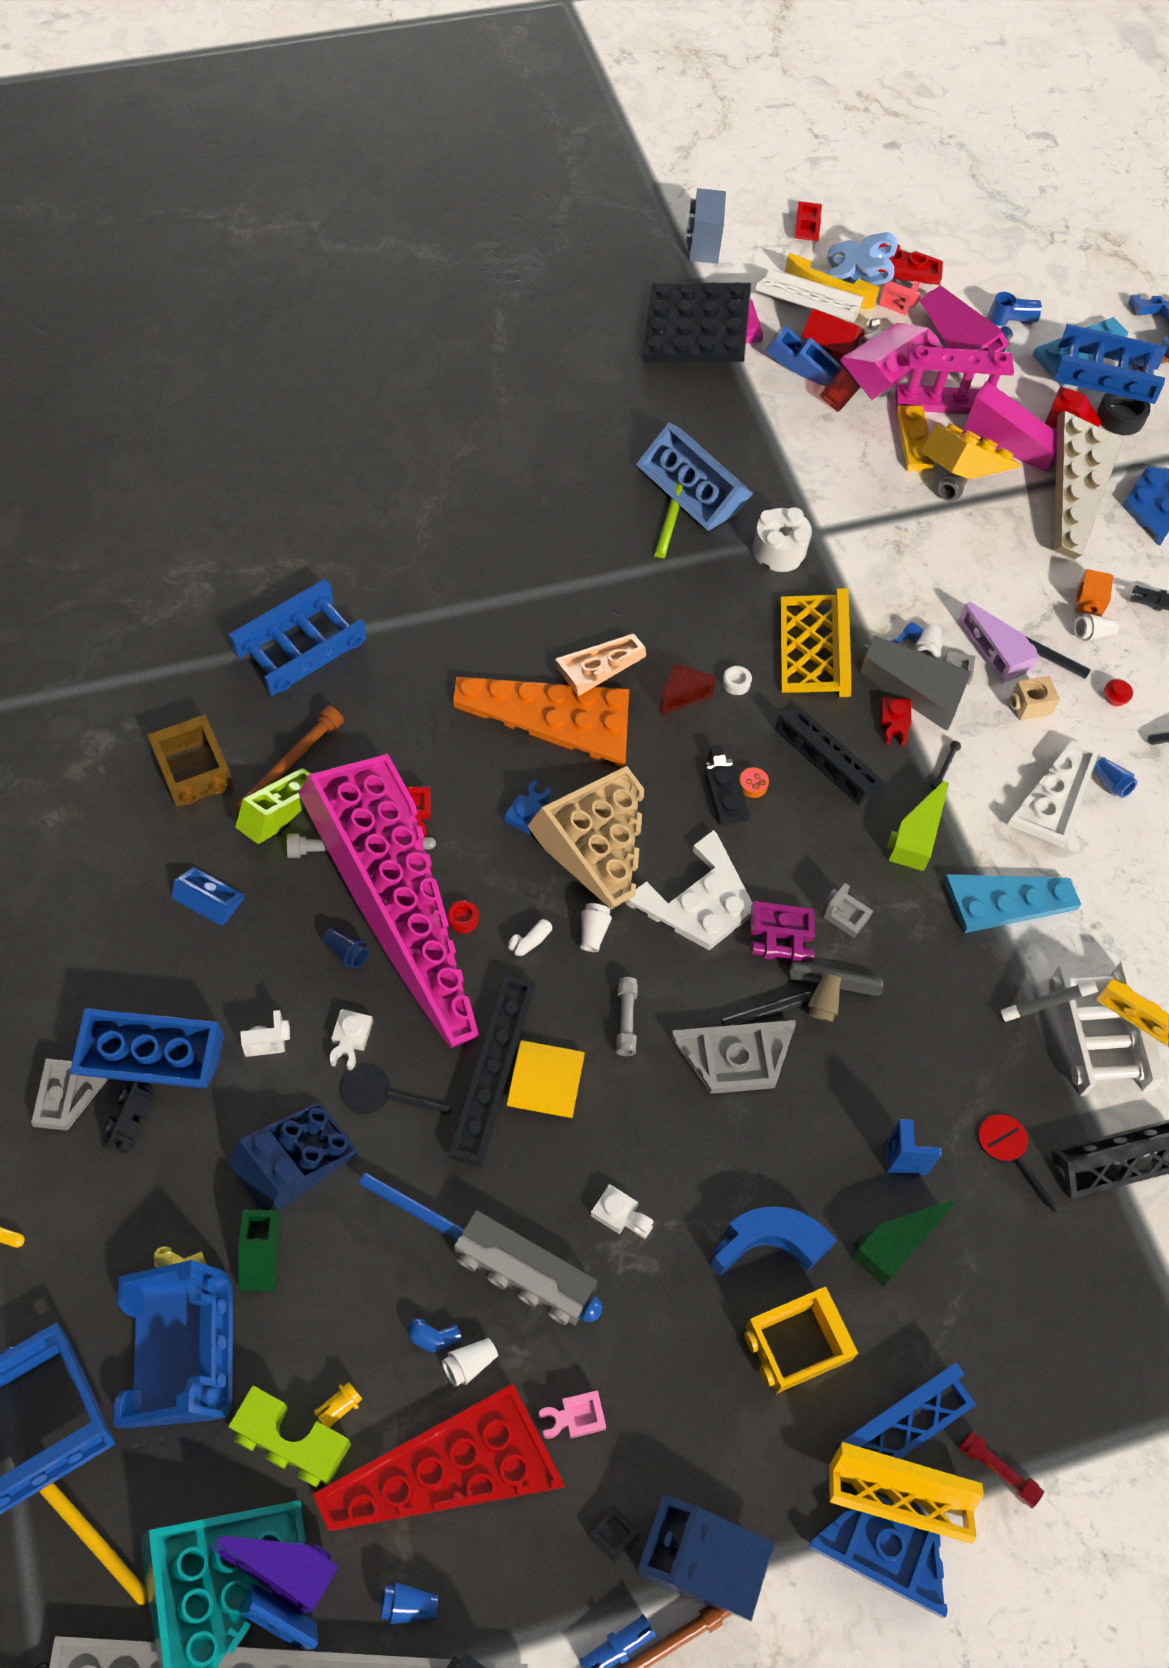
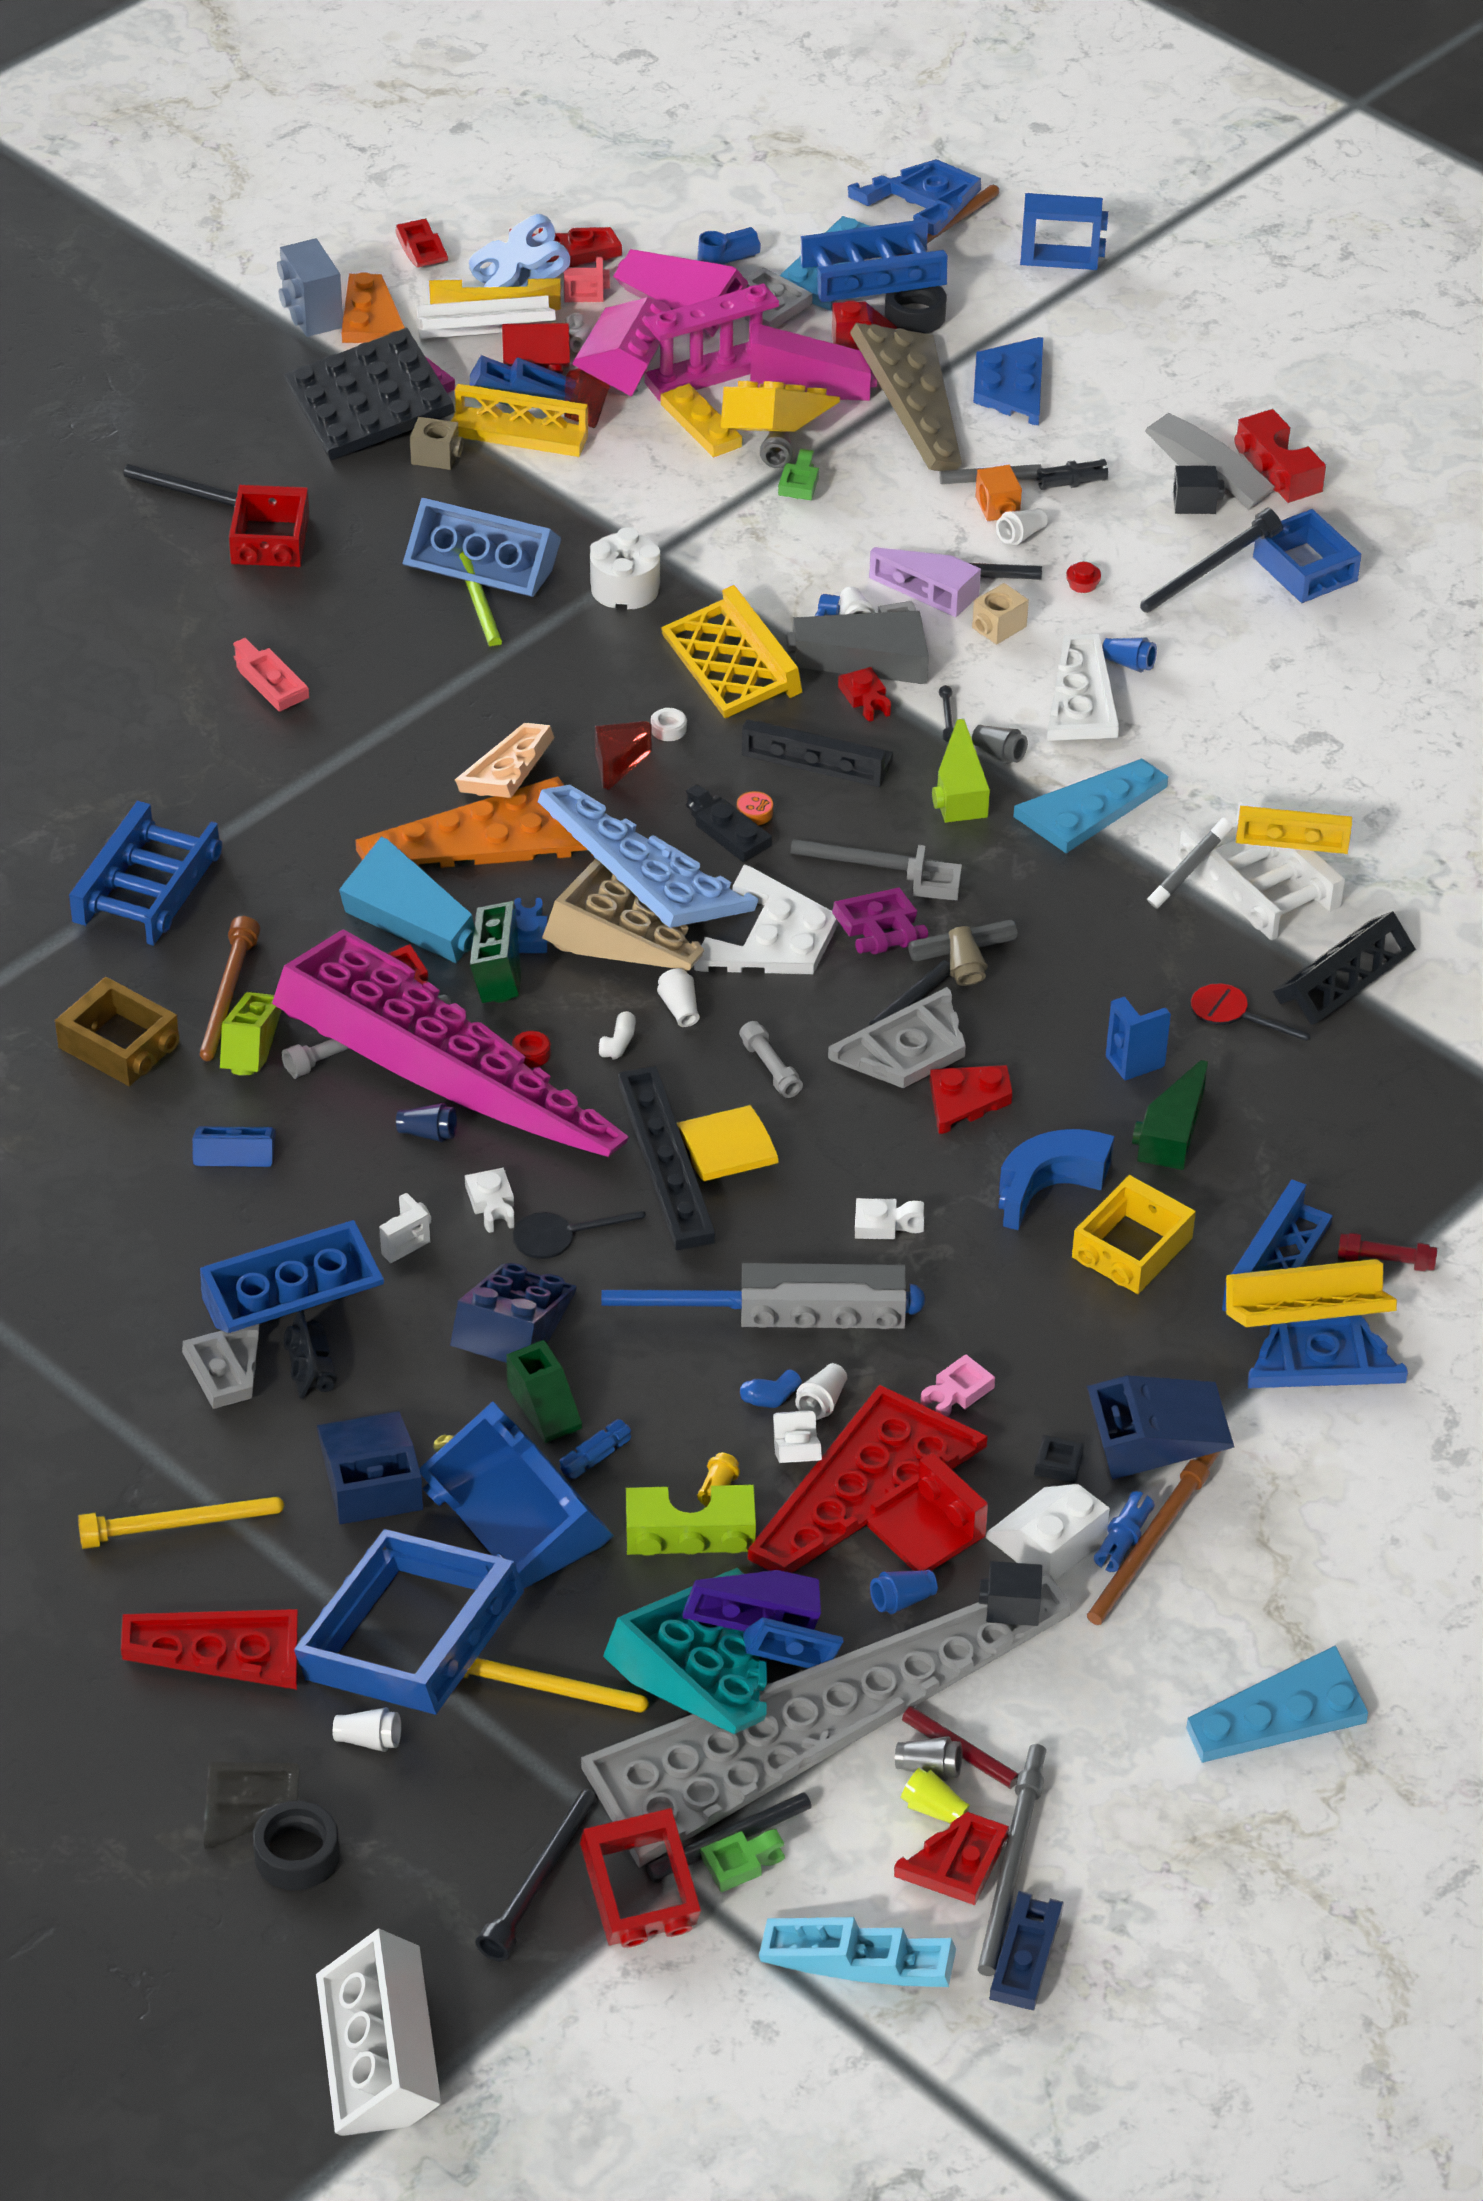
camera: 25 degrees left, 15 degrees down
none -> black bar [124,464,237,507]
none -> red window [229,485,309,567]
none -> coral hinge [233,638,309,712]
none -> dark blue slope [317,1411,423,1525]
none -> dark azure slope [339,836,475,963]
none -> orange wing [341,272,405,343]
none -> dark tan brick [410,417,463,470]
none -> yellow fence [451,384,588,457]
none -> dark green slope [470,901,521,1003]
none -> light blue wing [538,785,759,928]
none -> blue axle [559,1419,631,1480]
none -> light grey plate [745,267,813,328]
none -> white bracket [773,1411,822,1463]
none -> bright green plate [778,449,819,501]
none -> dark grey bar [791,839,939,871]
none -> red bracket [867,1452,988,1571]
none -> red wing [929,1065,1012,1134]
none -> dark grey bar [939,464,1042,484]
none -> dark grey cone [972,725,1028,764]
none -> white slope [986,1484,1110,1581]

